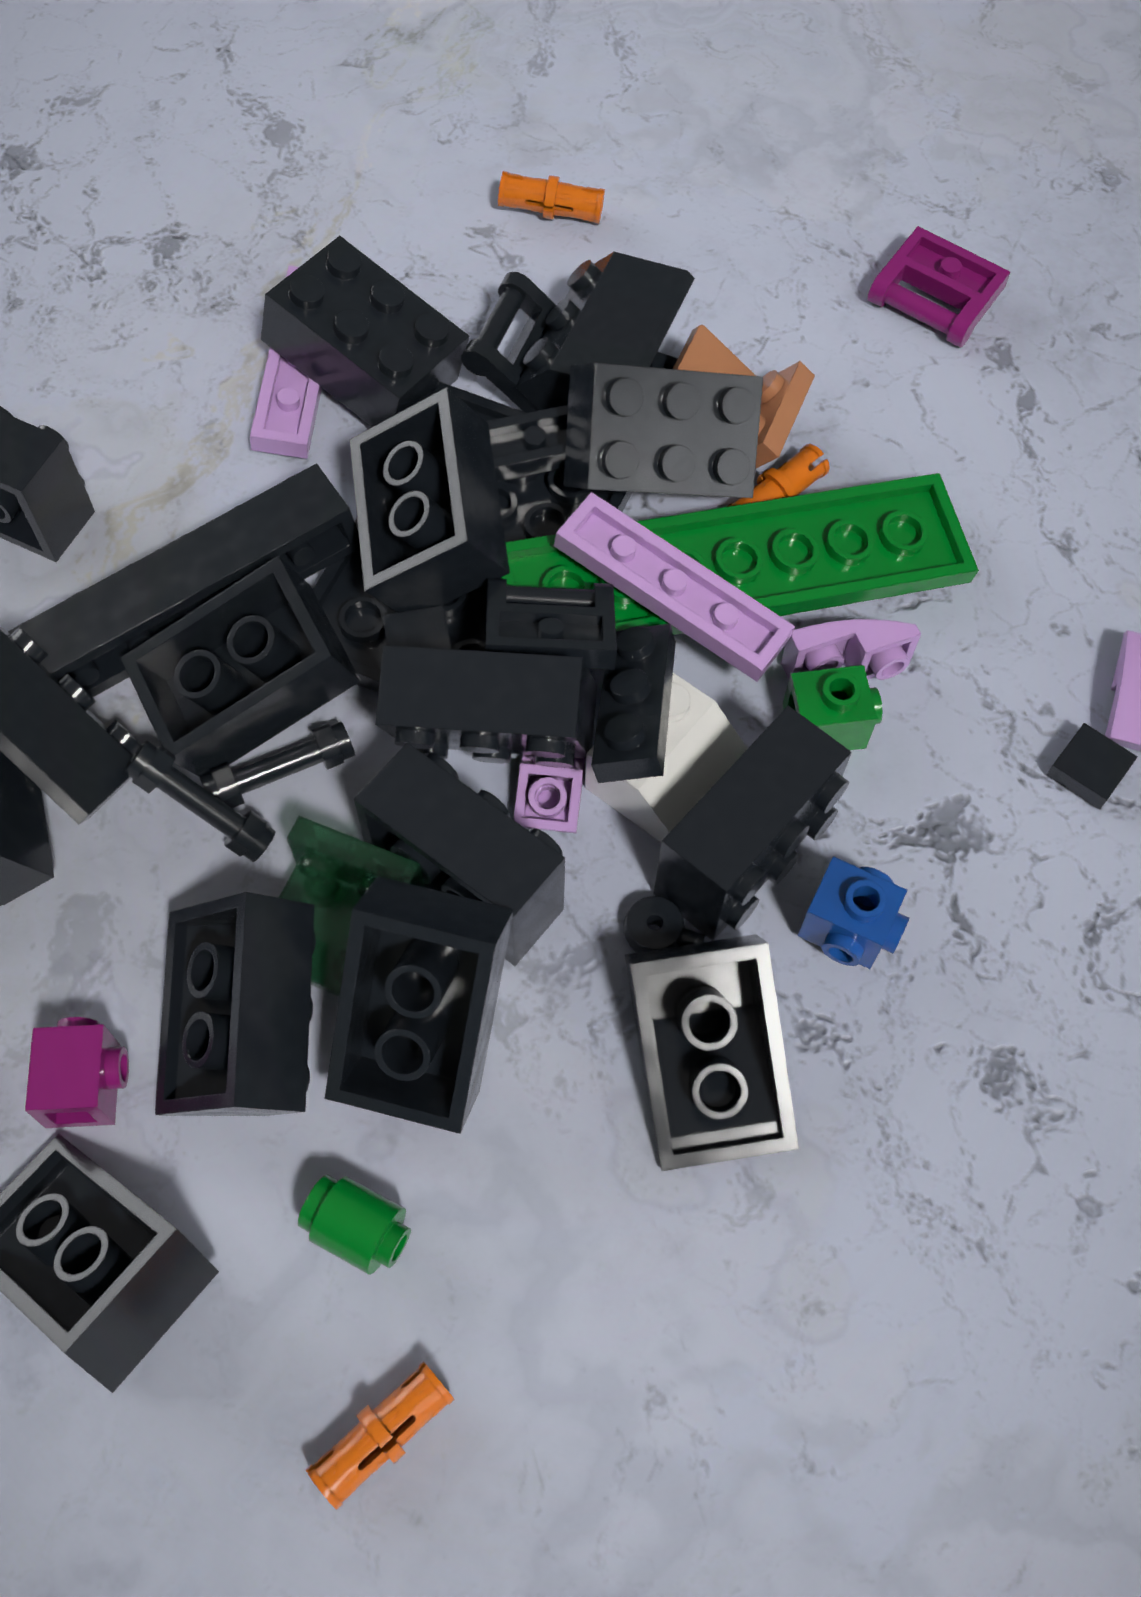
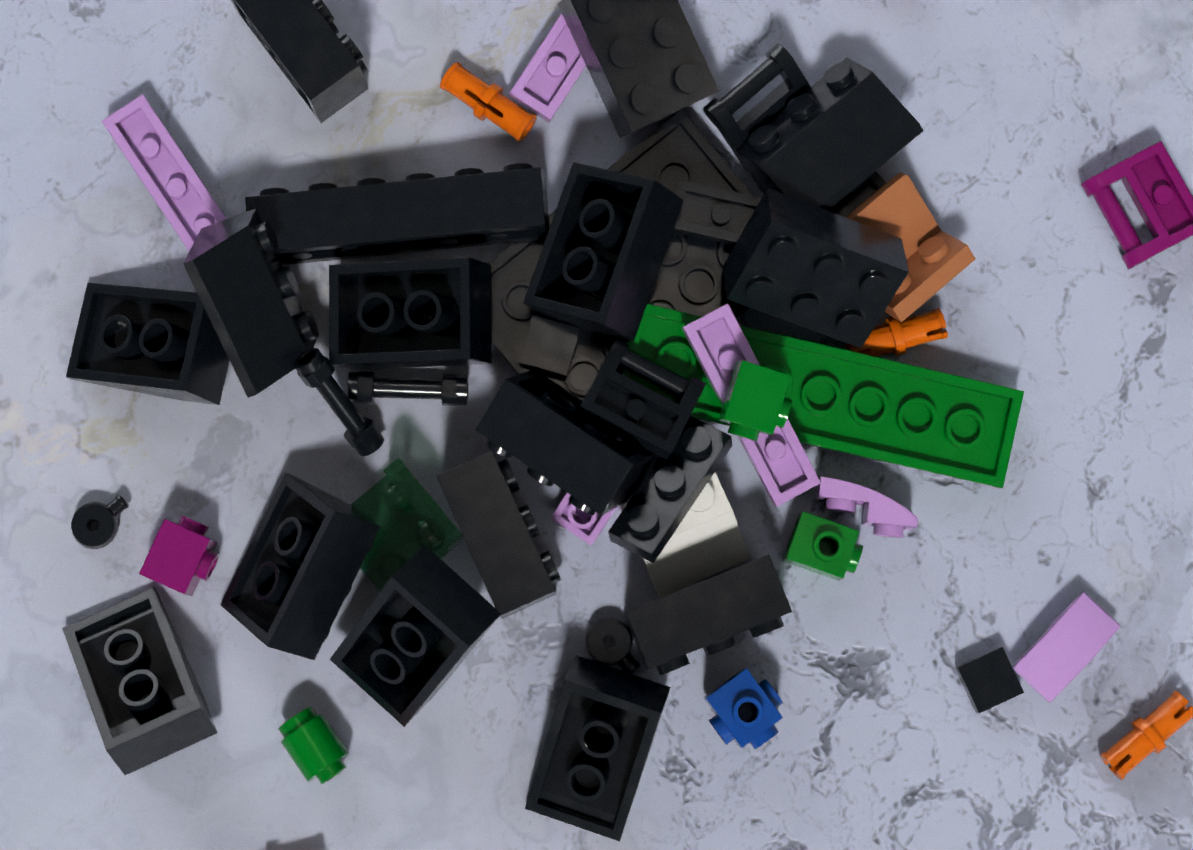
camera: 25 degrees right, 20 degrees up
none -> orange pin [440,62,537,142]
none -> green brick [718,360,792,442]

